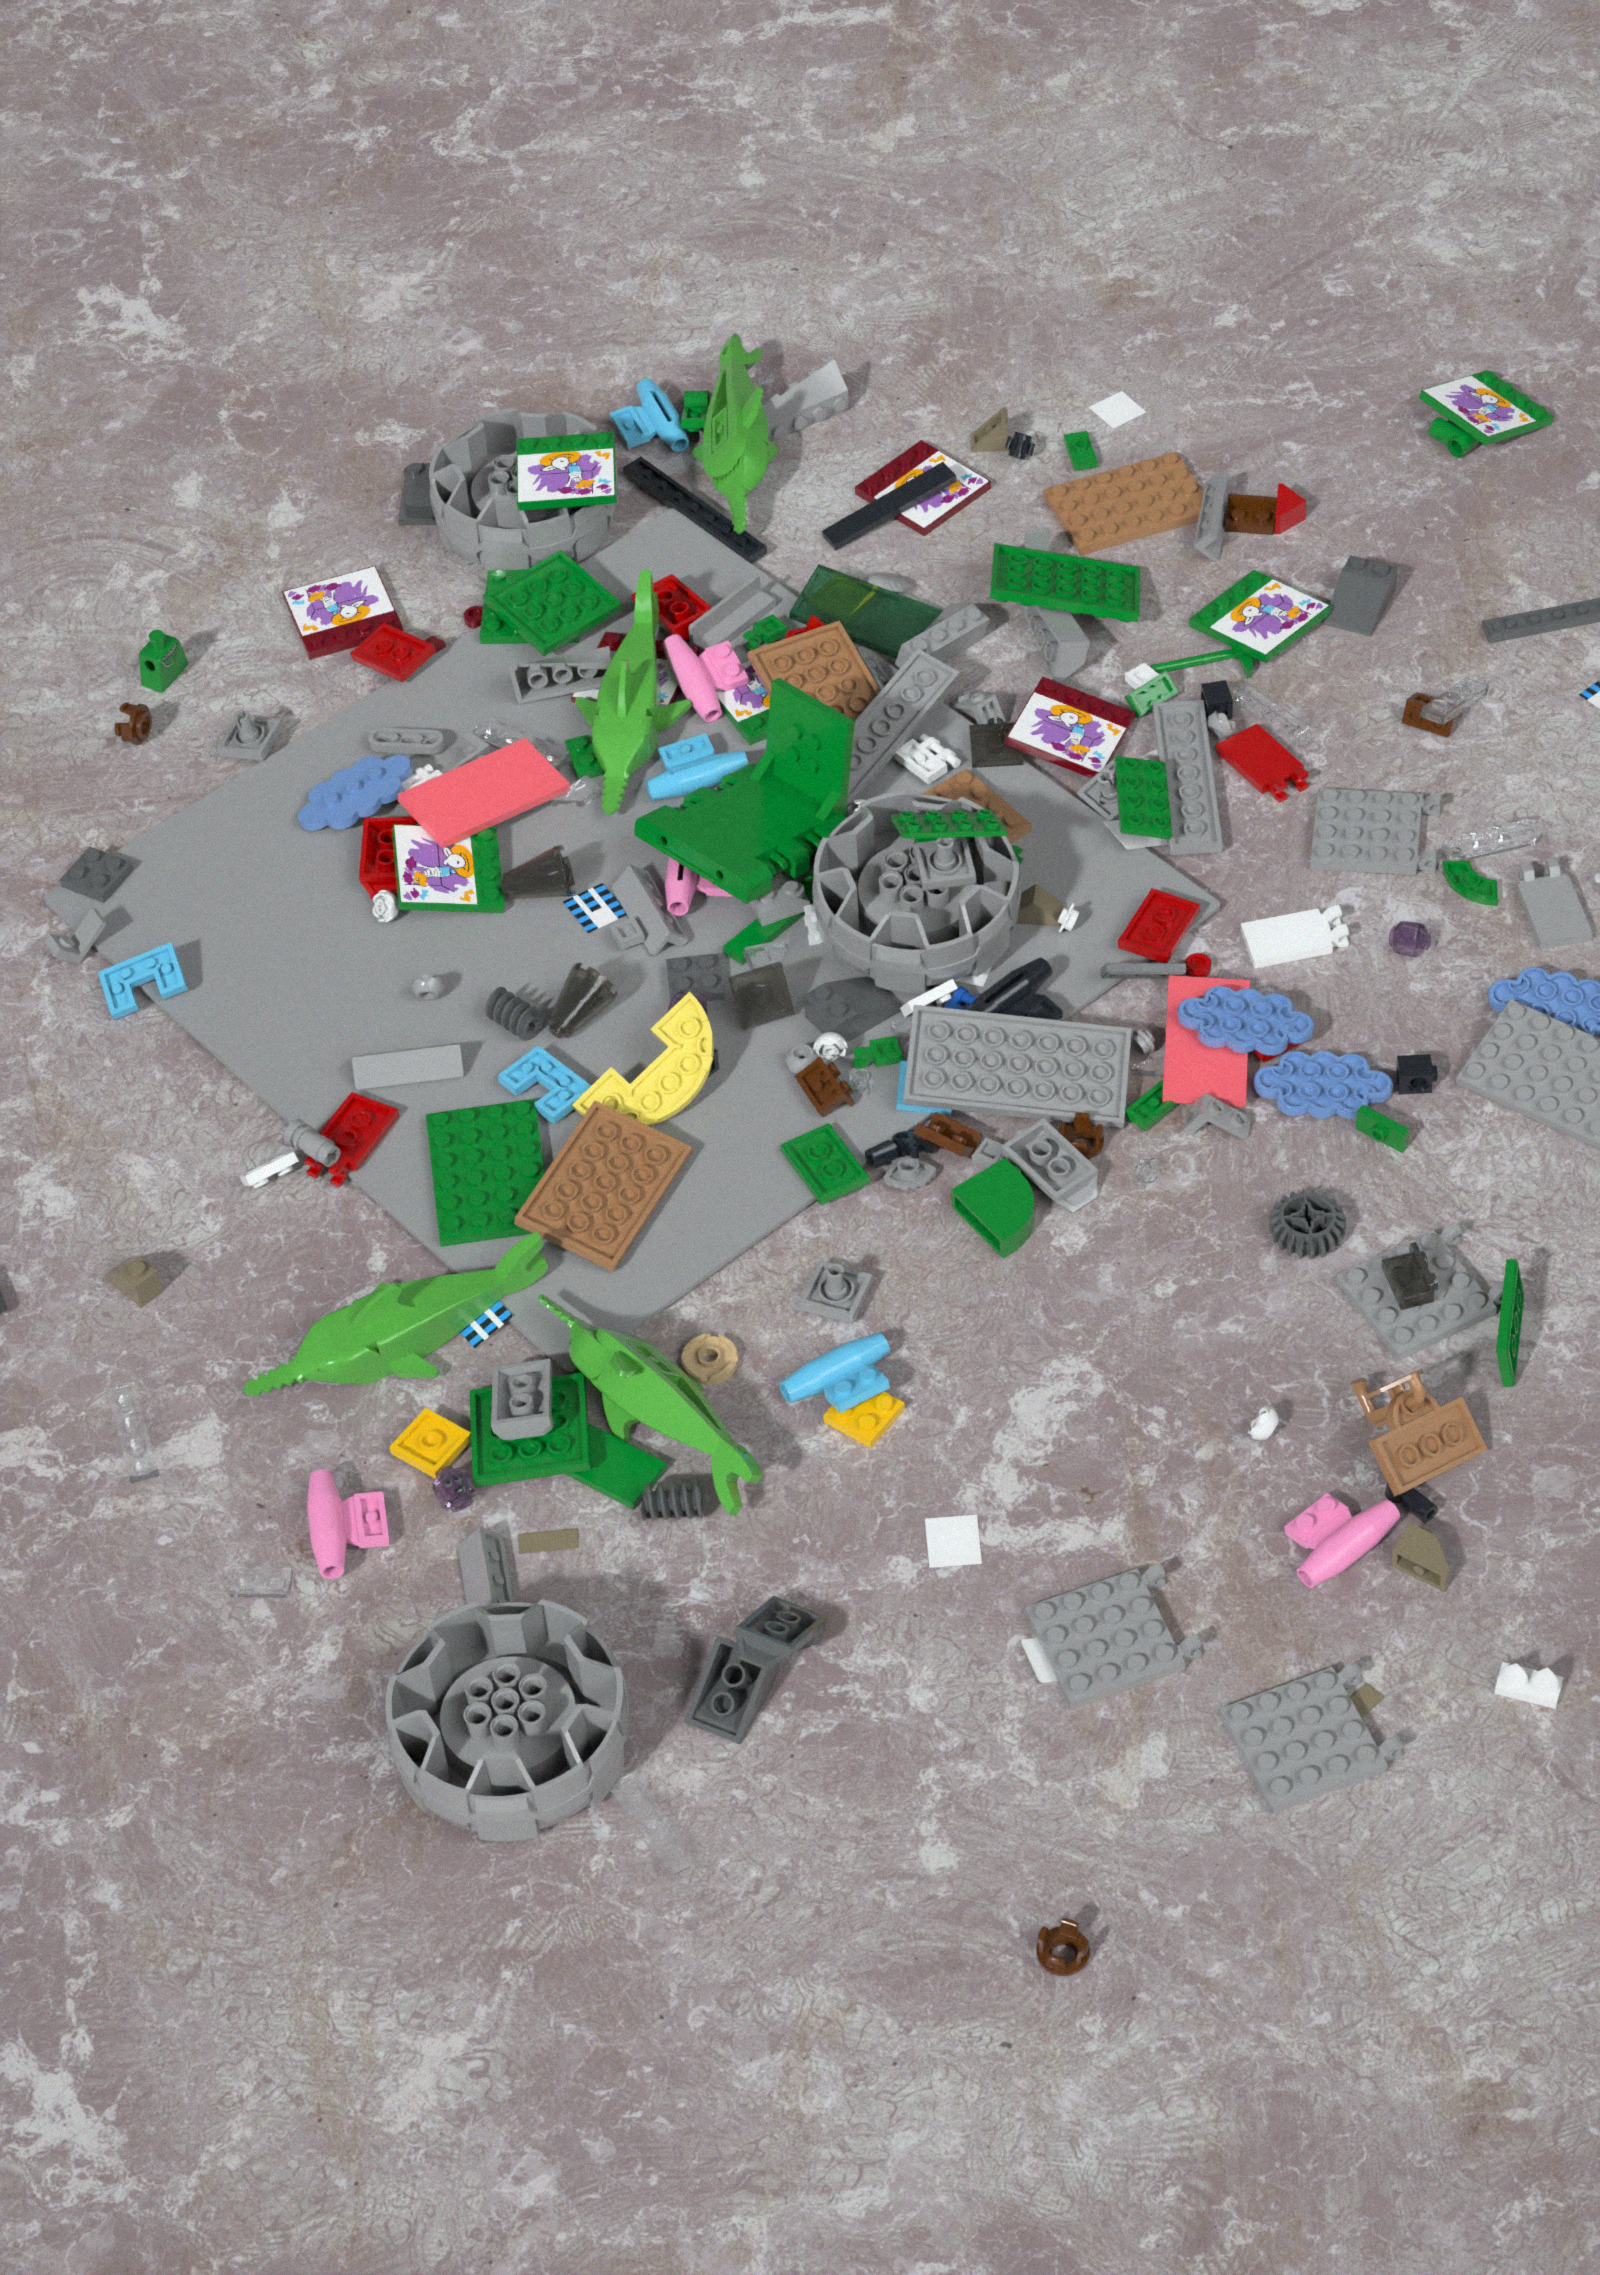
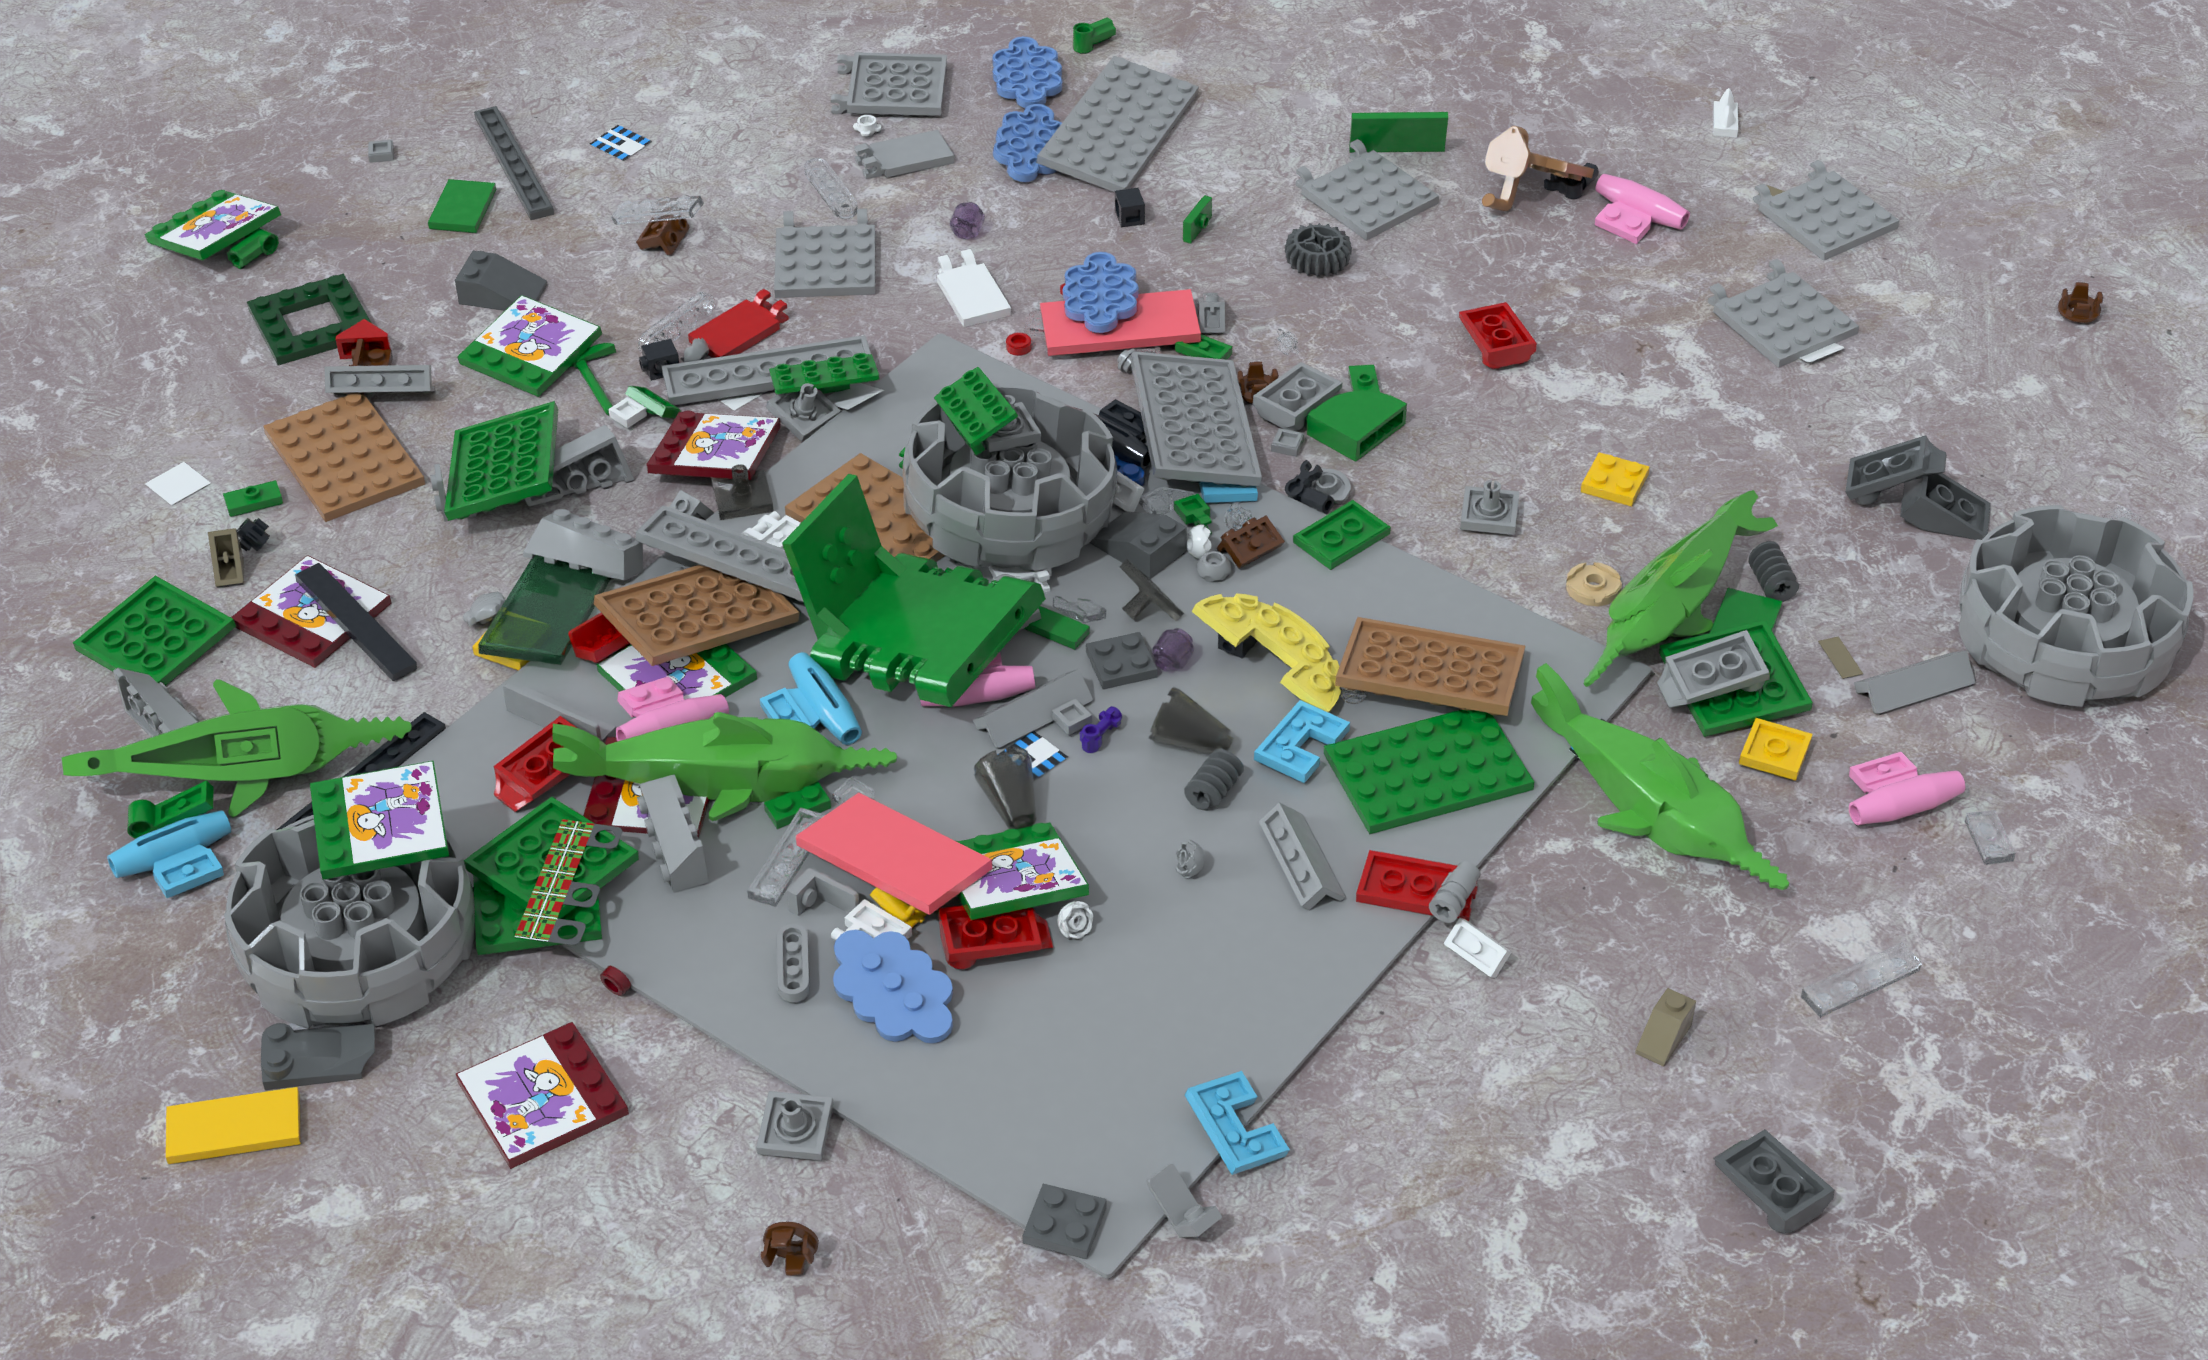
camera: 105 degrees left, 5 degrees down
green torso [139,630,188,693] -> none
red plate [350,623,436,683] -> none
clear purple head [432,1466,476,1512] -> none
dark red tile [463,606,483,629] -> none
green plate [743,614,788,651] -> none
medium azure plate [779,1332,890,1413] -> none
reddish brown bracket [914,1112,983,1159] -> none
white sticker [925,1515,982,1568] -> none
tile [1100,963,1186,979] -> none
red plate [1118,888,1200,963] -> none
white plate [1247,1406,1279,1440] -> none
medium blue plate [1254,1051,1393,1119] -> none
clear smoke bracket [1381,1242,1438,1310] -> none
dark tan slope [1391,1523,1449,1592] -> none
green tile [1442,861,1498,906] -> none
none -> green plate [73,575,236,686]
none -> yellow tile [166,1087,301,1164]
none -> dark green plate [247,273,371,366]
none -> green tile [428,179,497,233]
none -> piece [515,819,622,945]
none -> dark purple bar [1080,706,1122,753]
none -> green plate [1348,365,1380,392]
none -> red slope [1459,302,1537,369]

